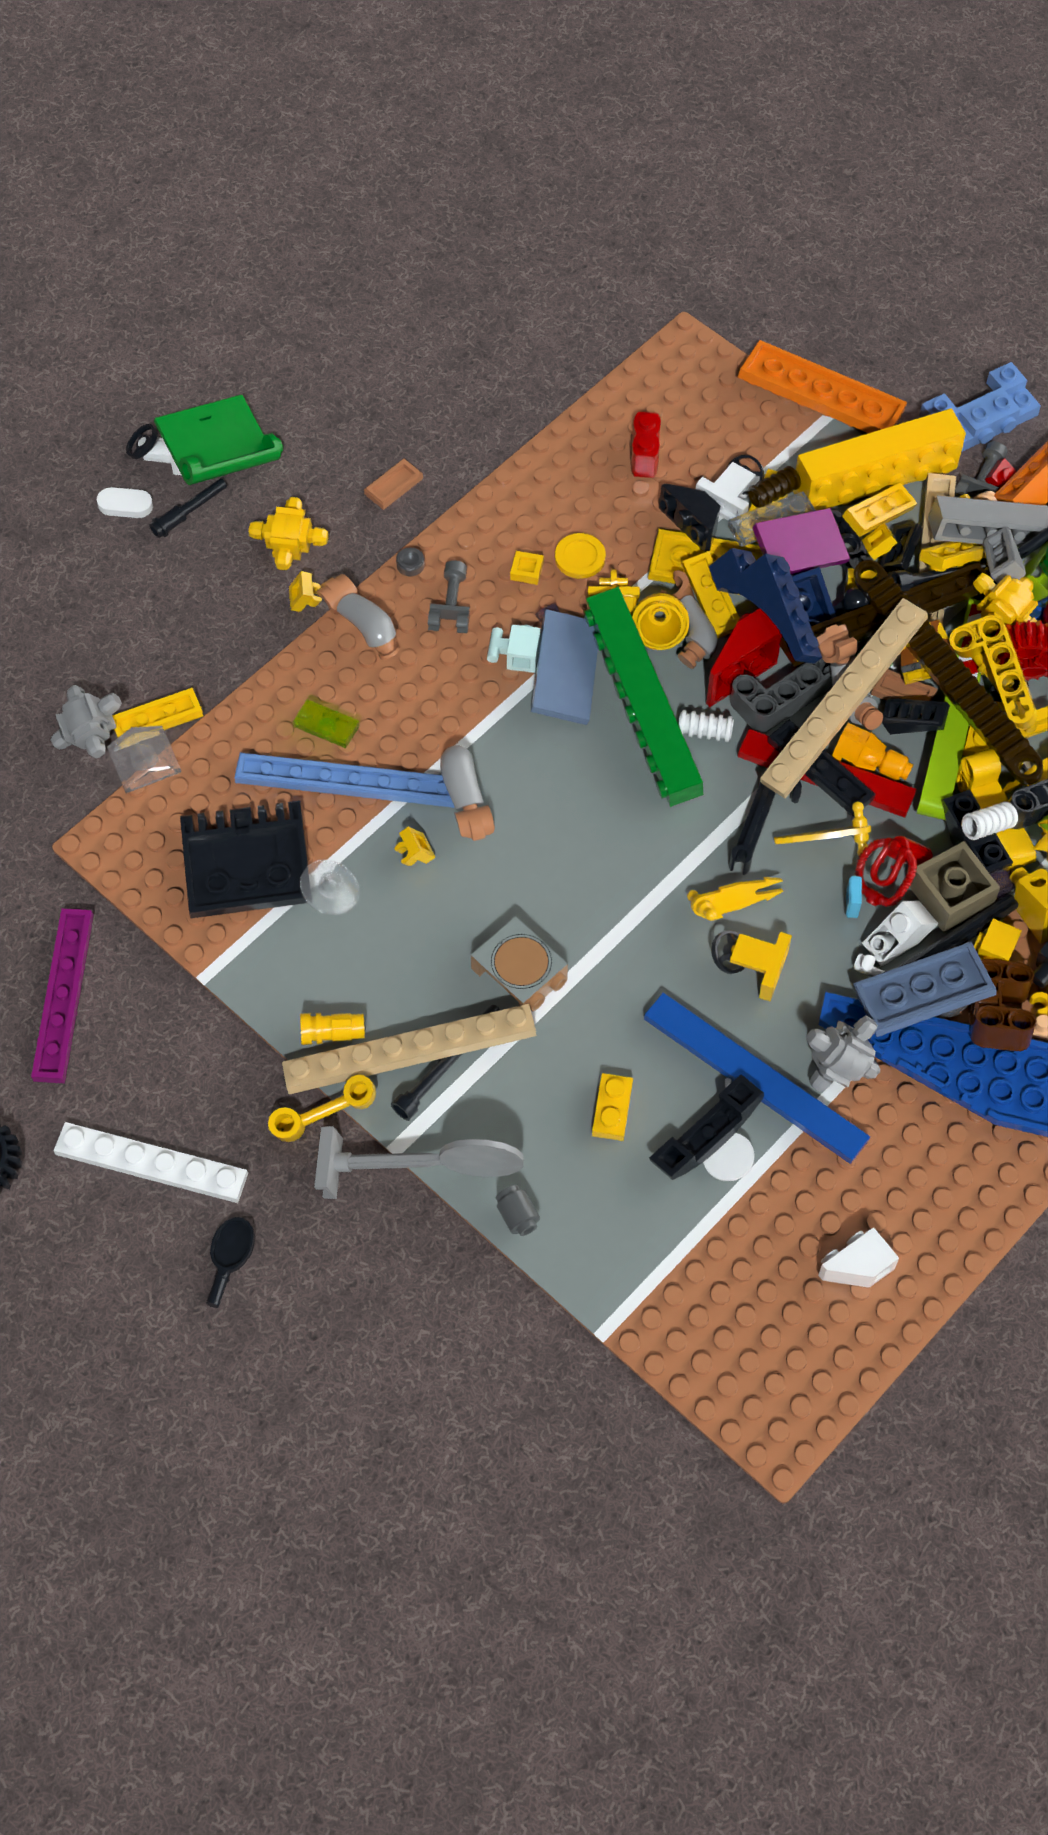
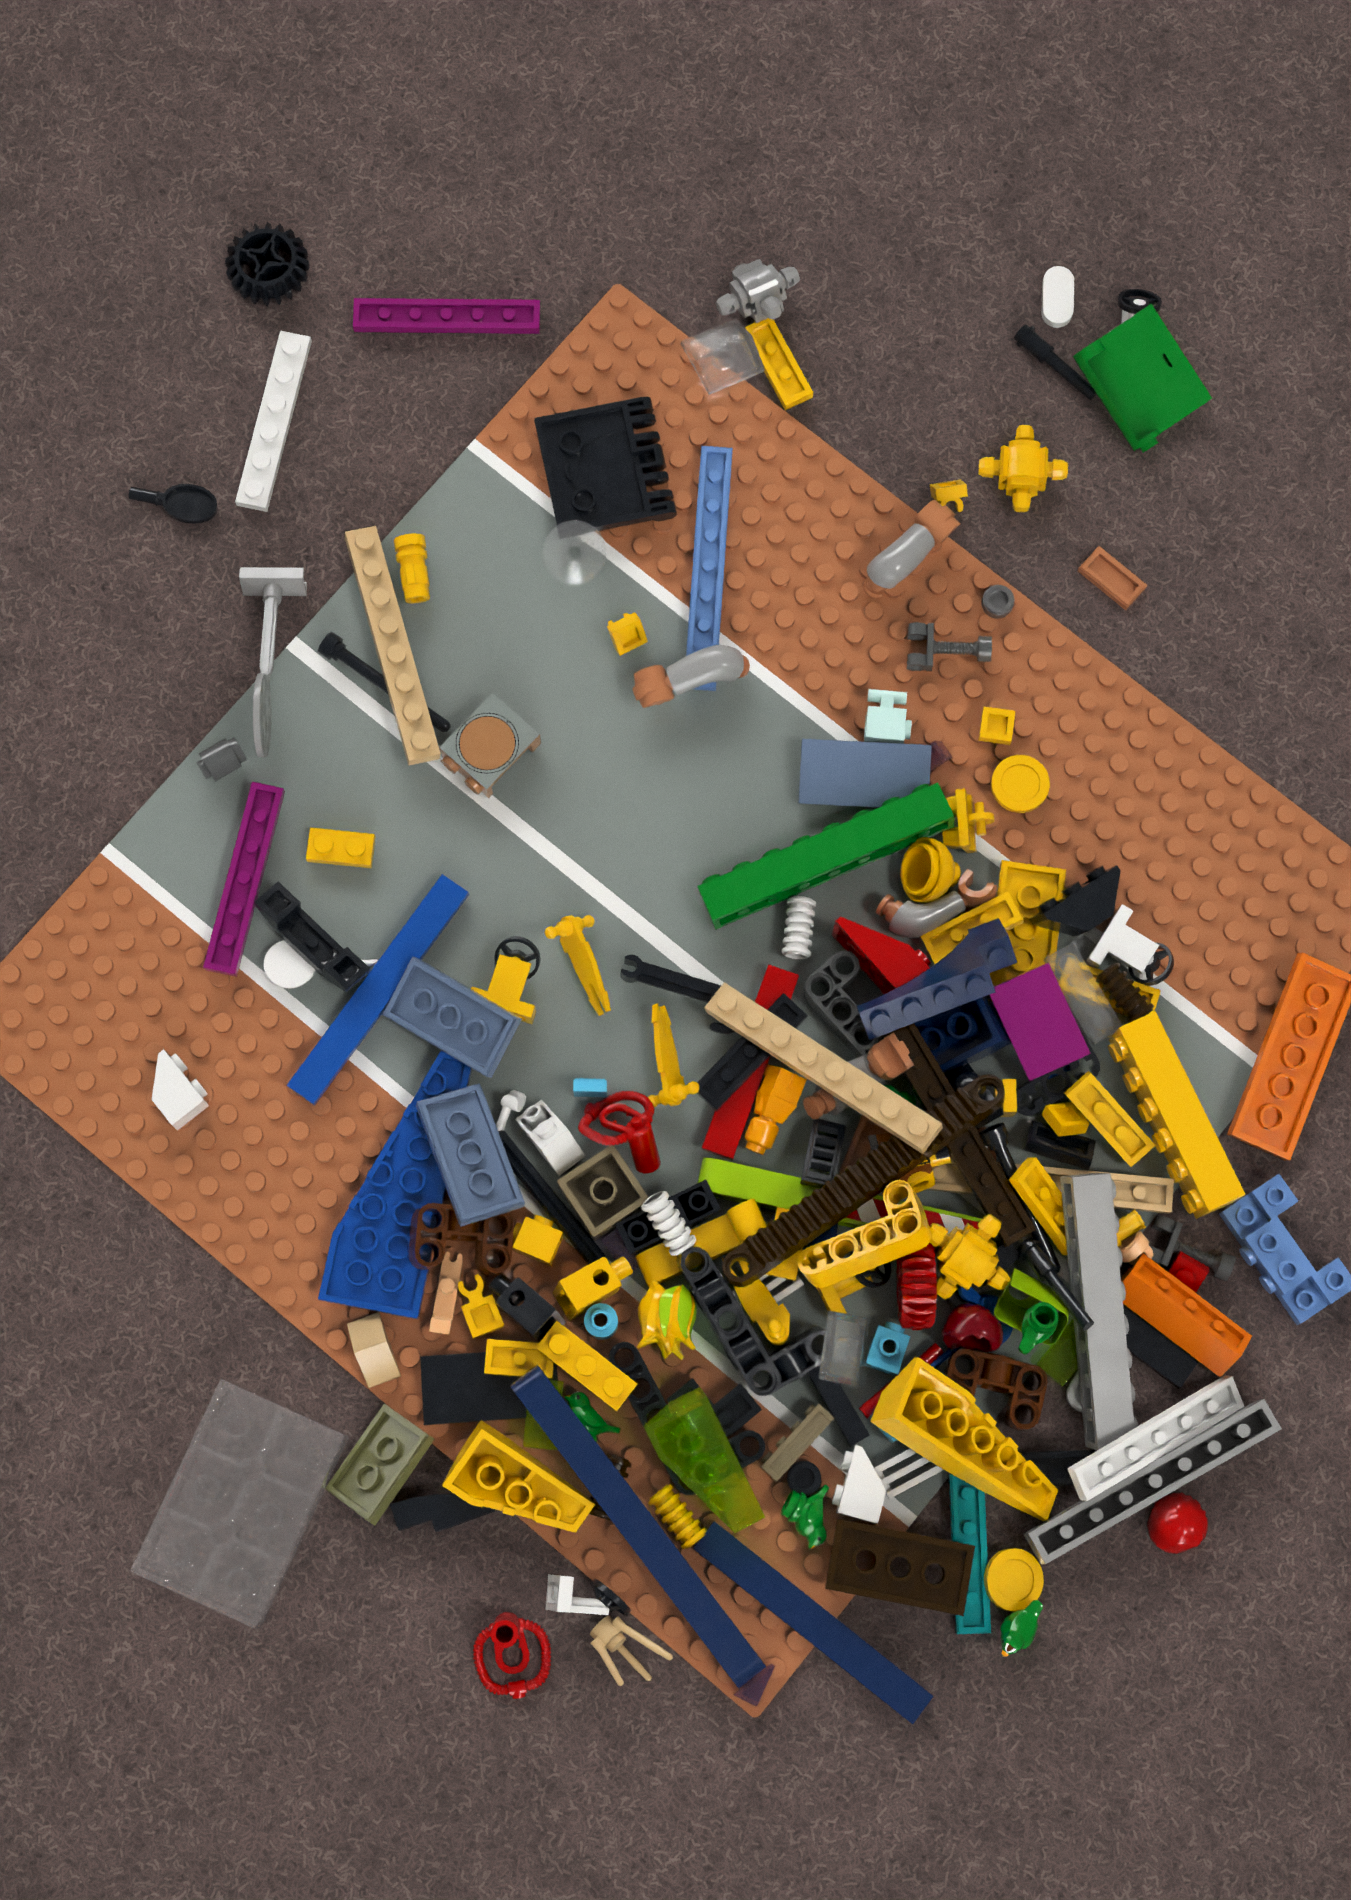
camera: 85 degrees right, 15 degrees up
yellow piece [268,1075,376,1142] -> none
clear neon green plate [293,699,360,748] -> none
red brick [631,412,661,478] -> none
light grey piece [806,1016,881,1092] -> none
light grey slope [983,526,1026,584] -> none
none -> magenta plate [203,782,285,977]
none -> sand blue tile [383,957,522,1078]

